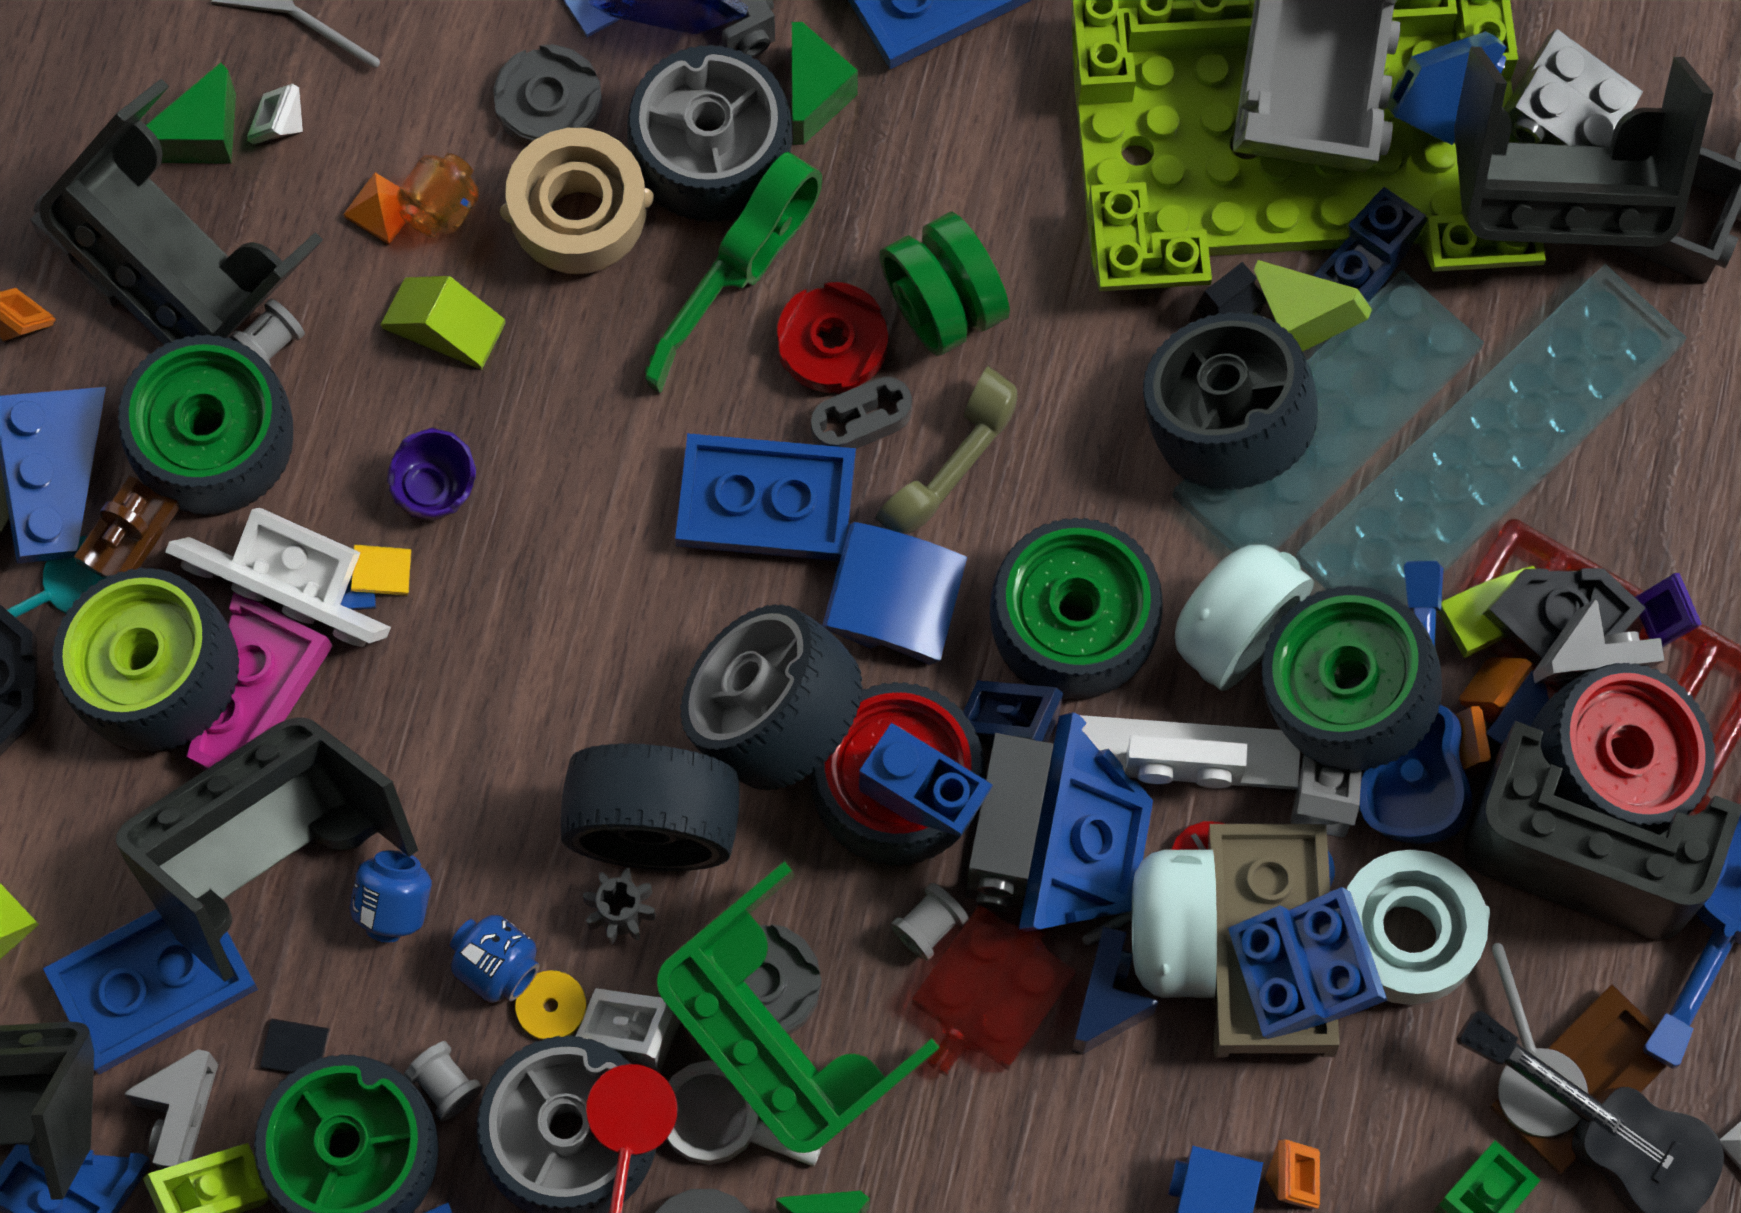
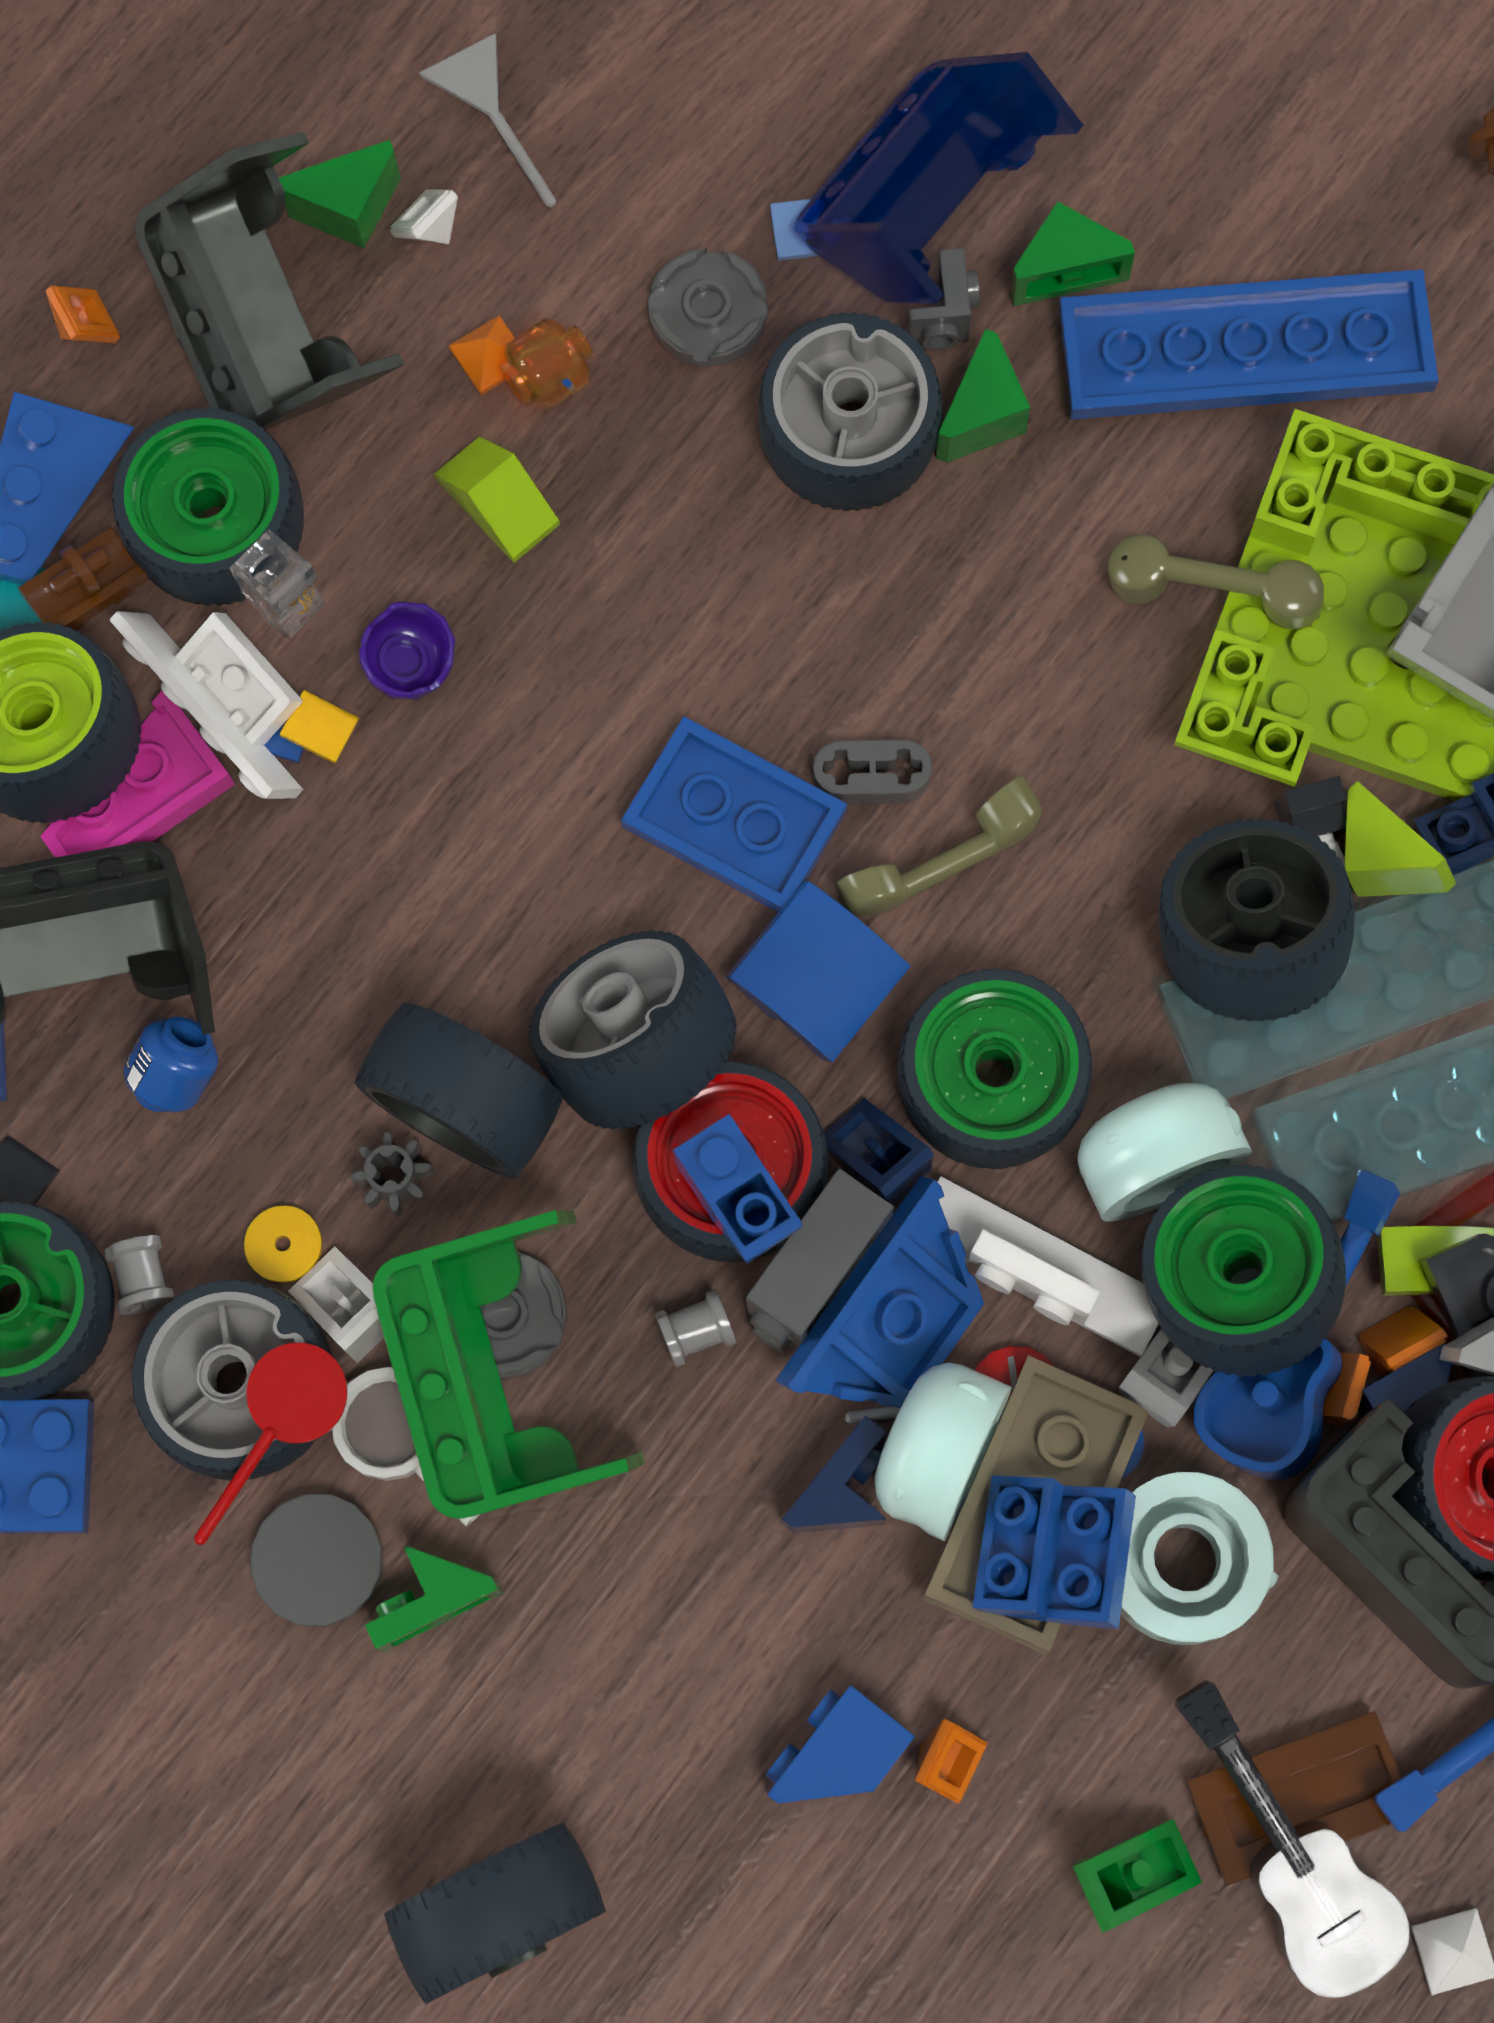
camera: 30 degrees right, 5 degrees up
light grey bush [230,298,305,367] -> none
blue head [450,915,540,1003] -> none
tan piece [500,128,654,274] -> none
green piece [645,152,822,393] -> none
red plate [777,282,888,394] -> none
green wheel [879,211,1010,356] -> none
clear red plate [912,905,1076,1076] -> none
light grey piece [1492,943,1588,1137] -> none
none -> clear leg [229,529,325,639]
none -> olive piece [1108,534,1324,629]

